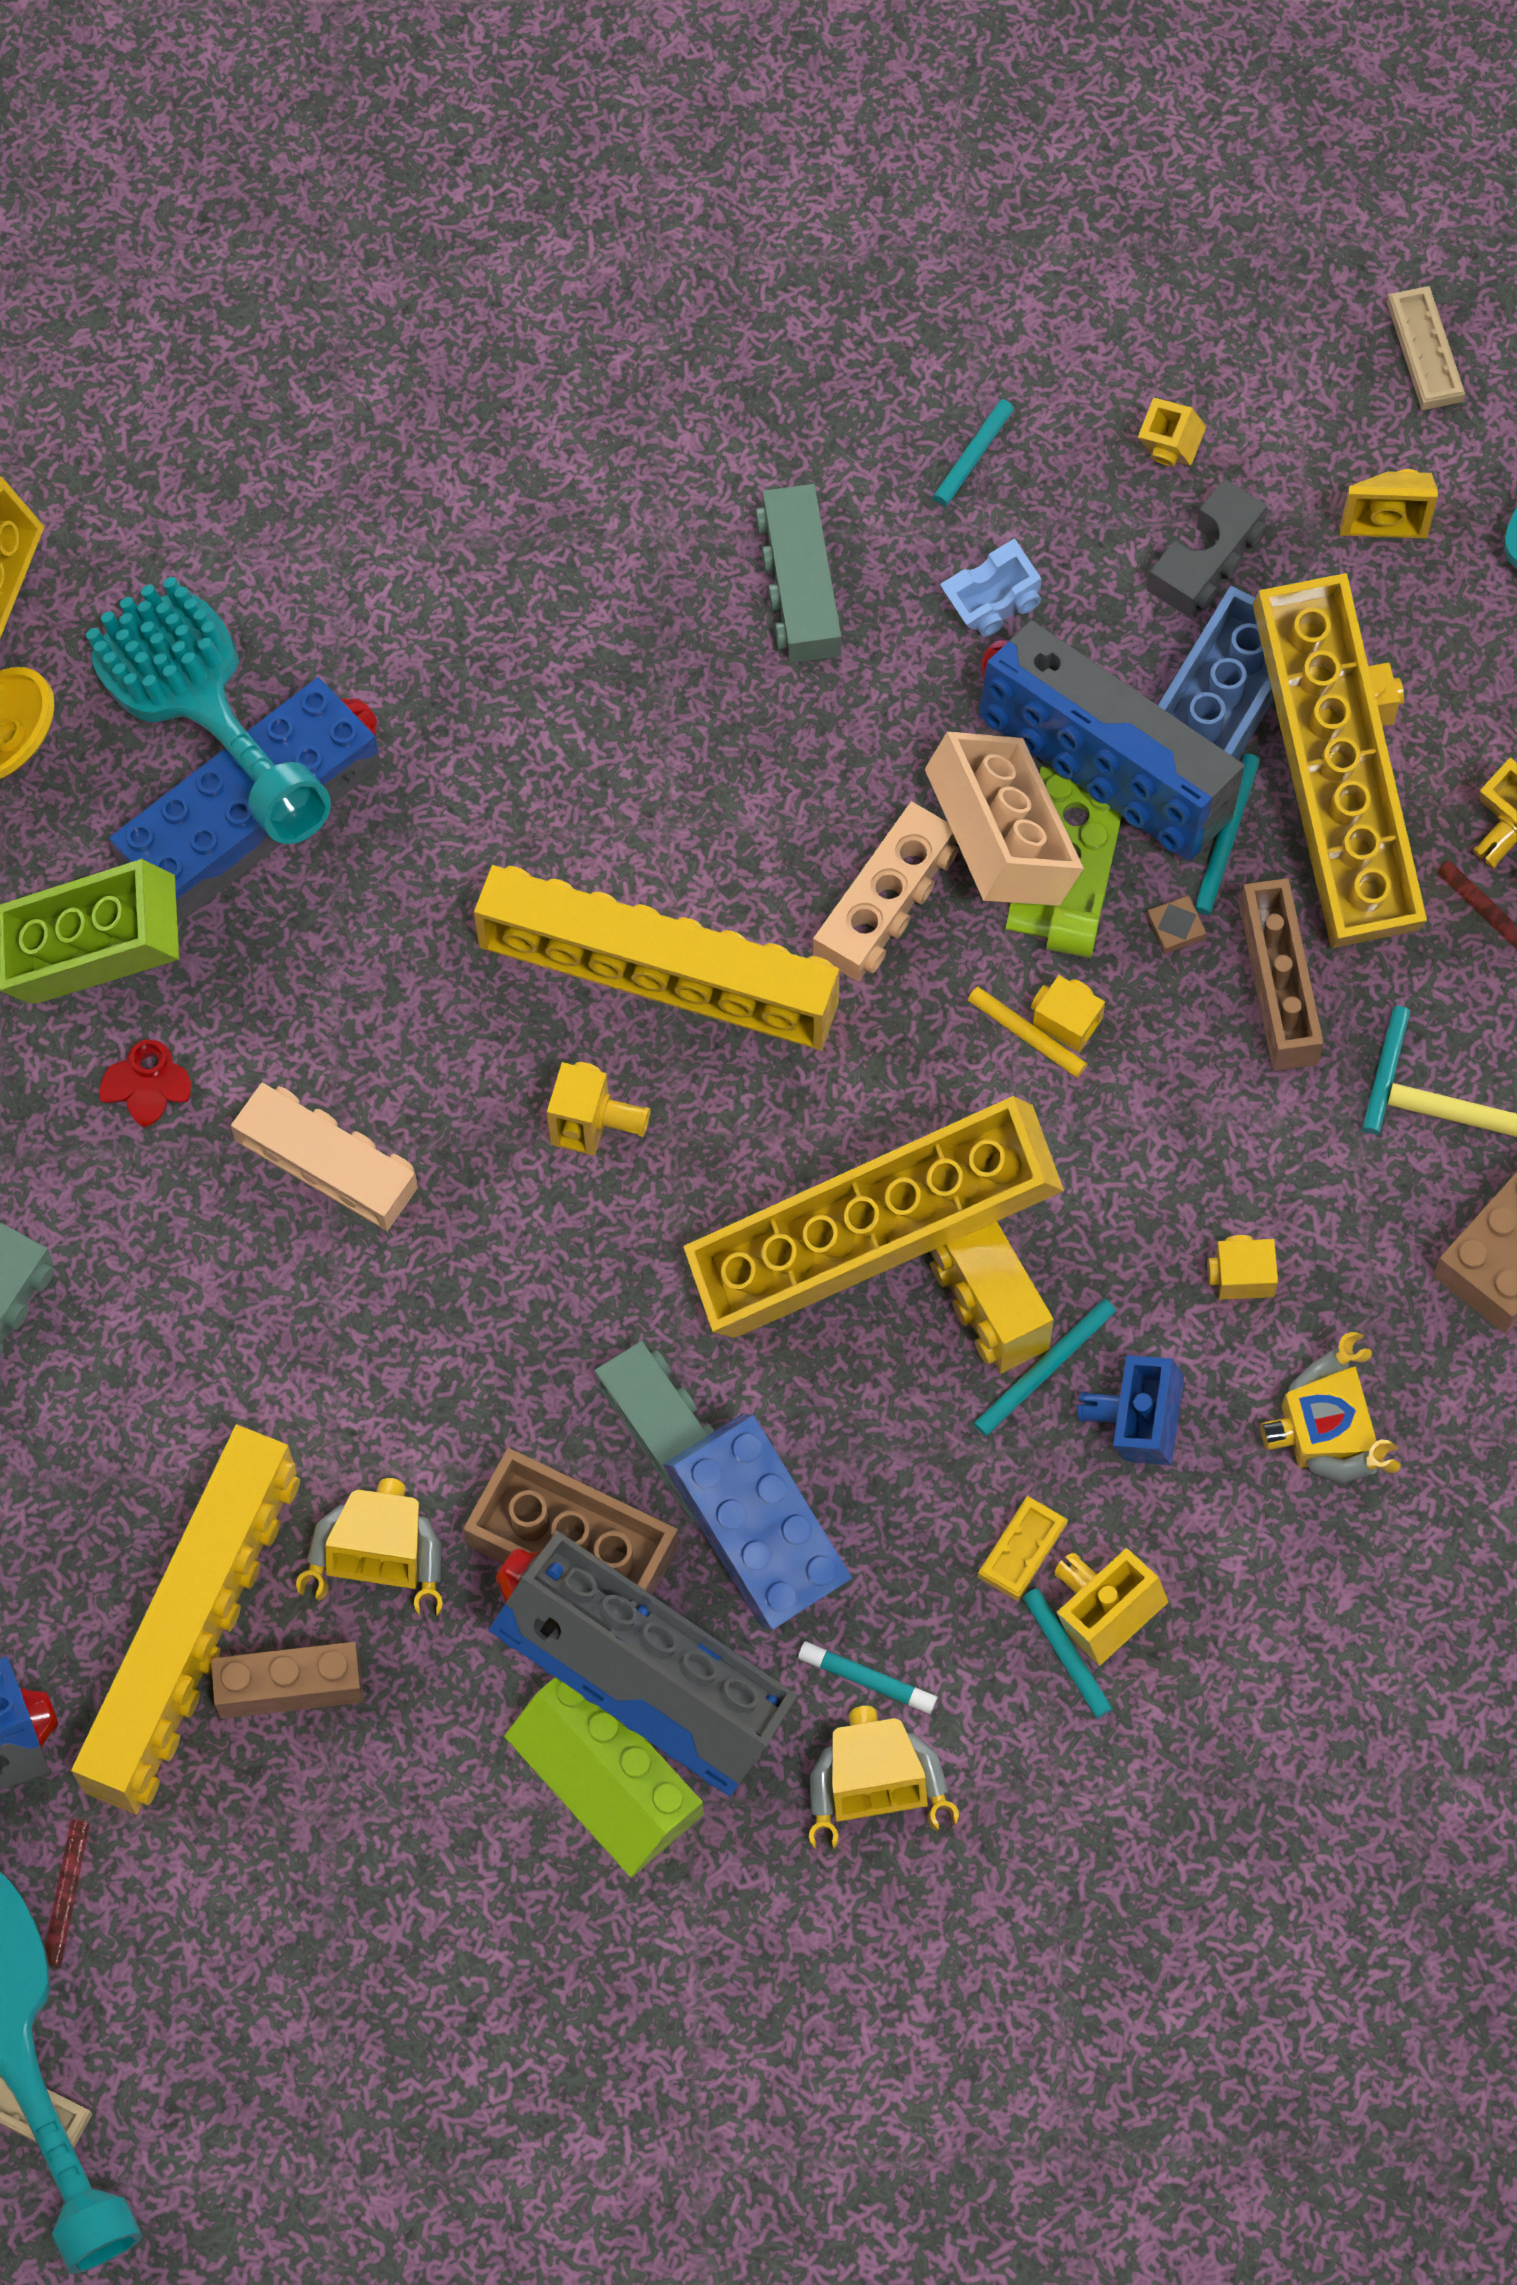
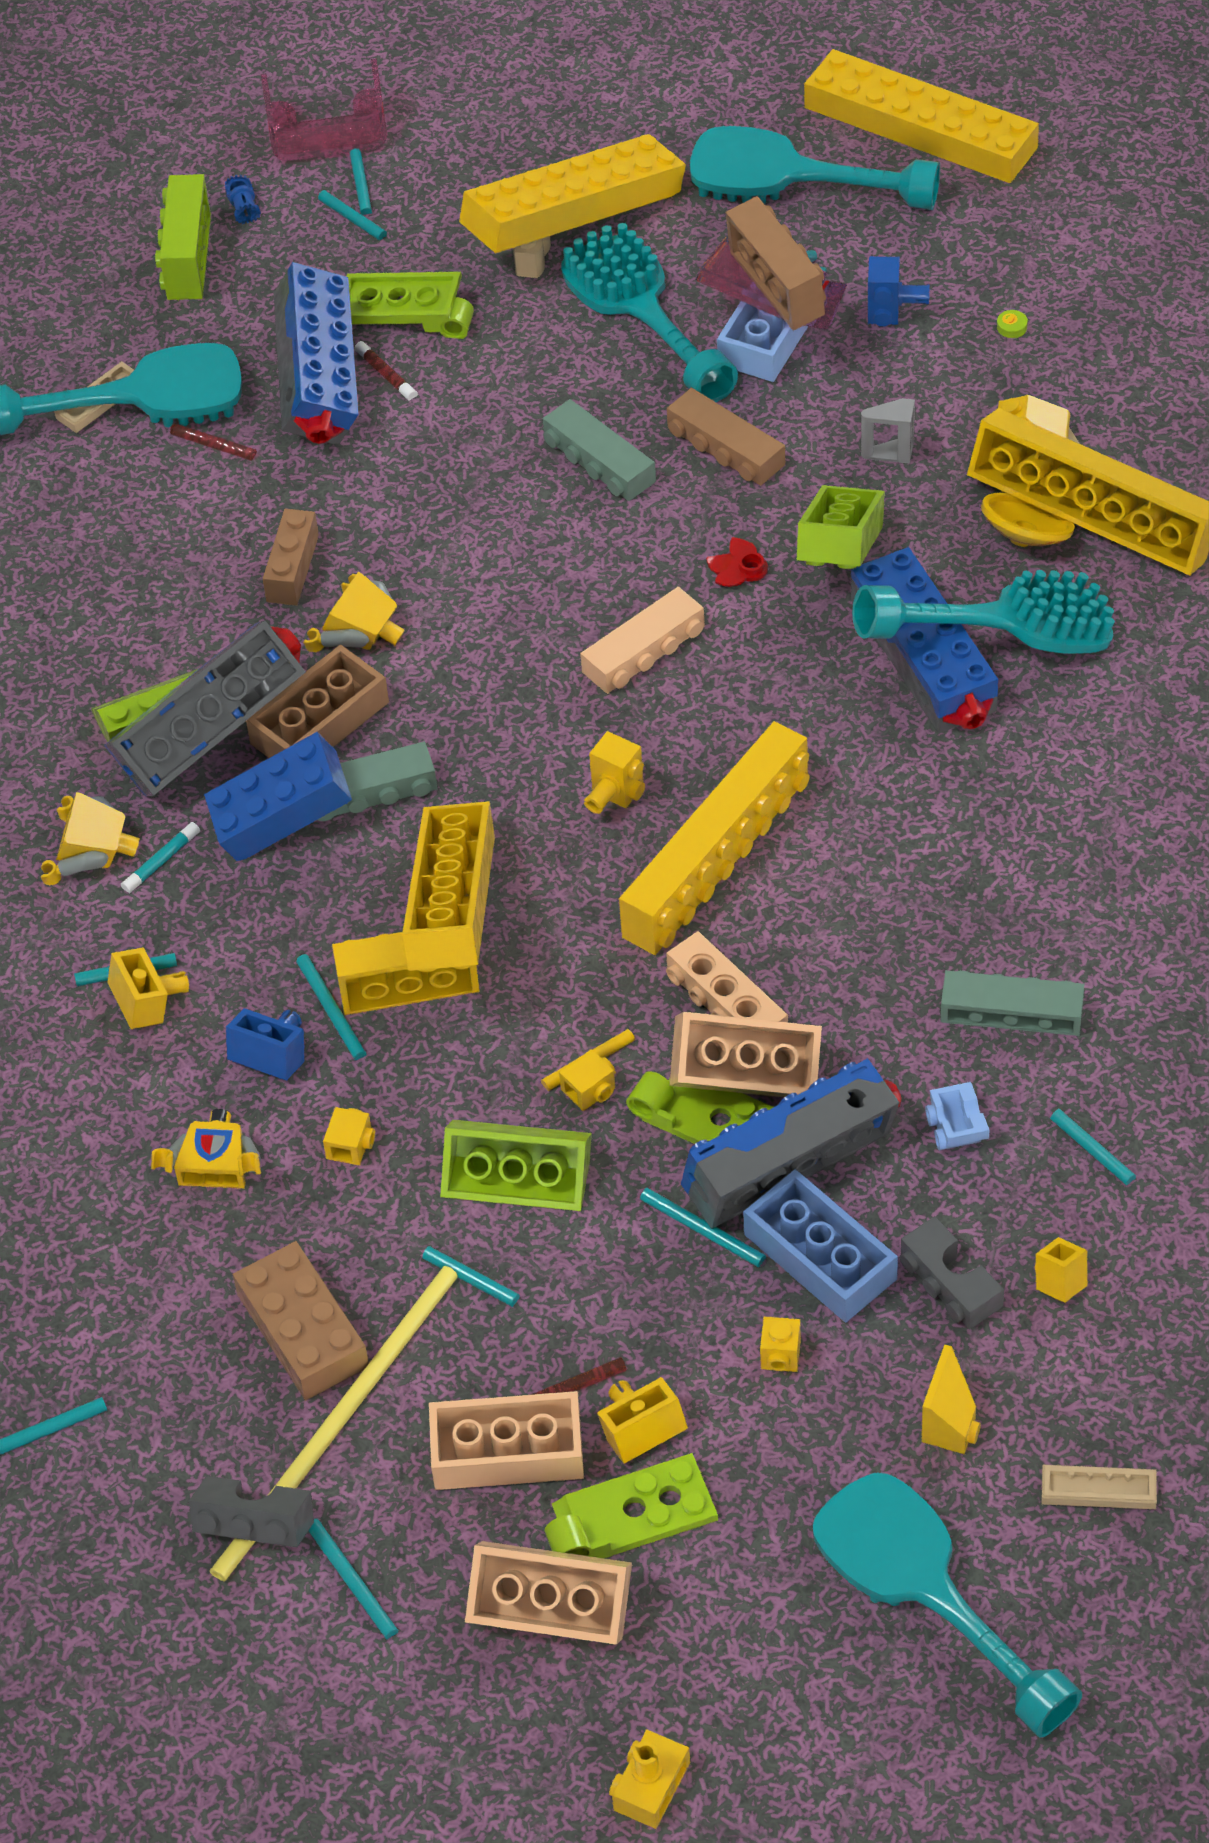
camera: 110 degrees right, 15 degrees down
yellow brick [71,1424,300,1815] -> none
yellow plate [977,1496,1068,1602] -> none
medium nougat tile [1147,895,1207,954] -> none
medium nougat brick [1239,878,1324,1071] -> none
yellow brick [1252,573,1427,949] -> none
none -> lime slope [440,1120,592,1211]

